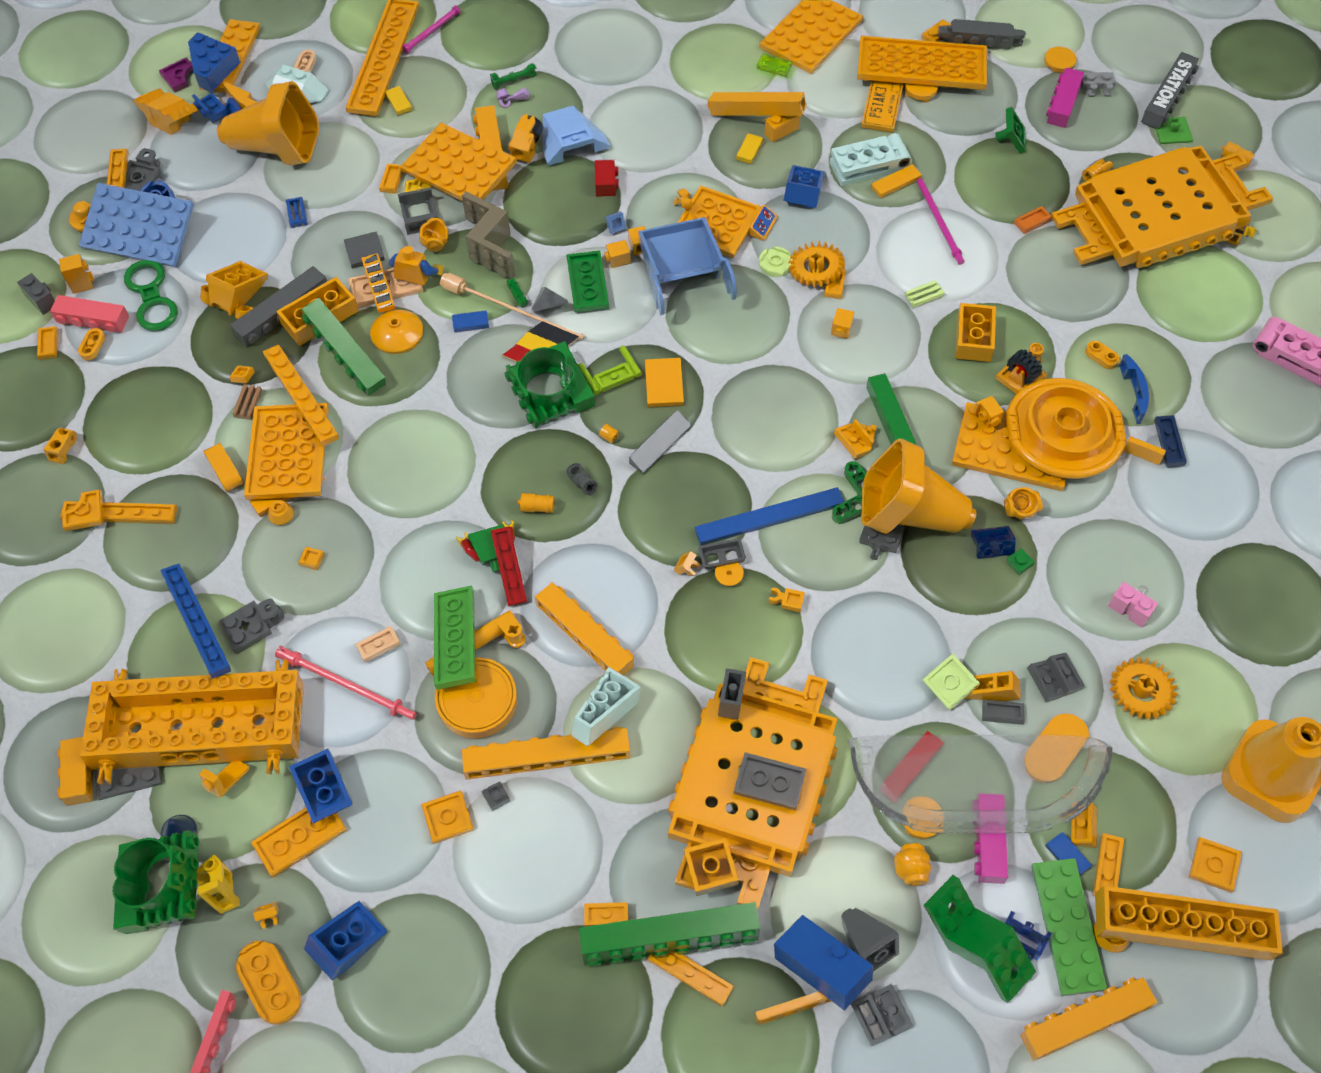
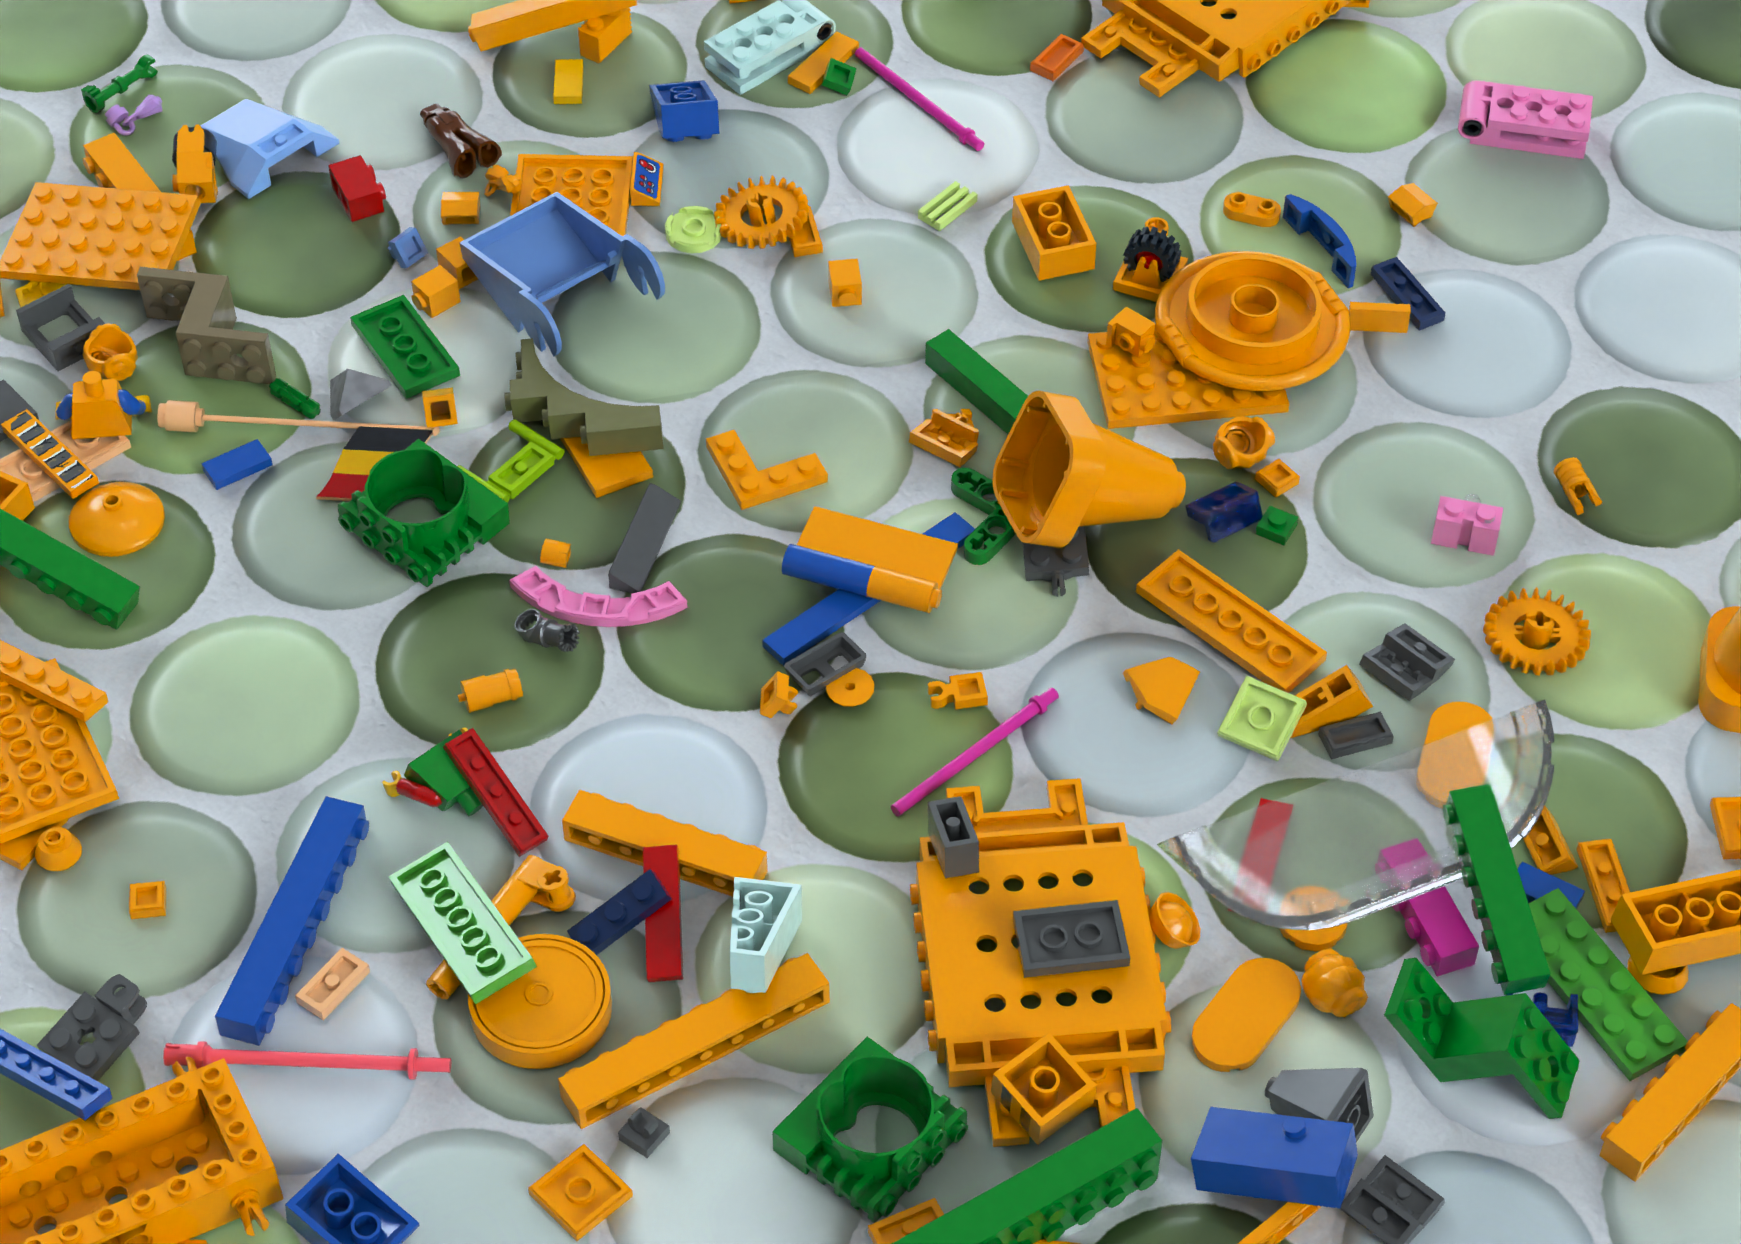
camera: 25 degrees left, 10 degrees down
none -> blue brick [215,796,369,1046]
none -> reddish brown piece [420,104,502,178]
none -> light orange brick [422,387,458,428]
none -> light orange piece [441,192,480,225]
none -> olive arch [504,338,664,456]
none -> bright pink tile [509,566,688,627]
none -> dark blue plate [567,869,672,955]
none -> red tile [643,844,683,982]
none -> light orange plate [706,430,828,510]
none -> green hose [772,1036,968,1223]
none -> light orange door [782,506,958,613]
none -> green plate [822,58,857,96]
none -> dark pink bar [891,687,1059,817]
none -> light orange slope [1123,657,1200,725]
none -> light orange plate [1136,549,1327,693]
none -> light orange hat [1149,892,1201,949]
none -> light orange tile [1192,958,1301,1072]
none -> light orange tile [1255,459,1300,498]
none -> light orange piece [1388,183,1438,227]
none -> green brick [1443,783,1551,995]
none -> light orange hinge [1554,457,1602,515]

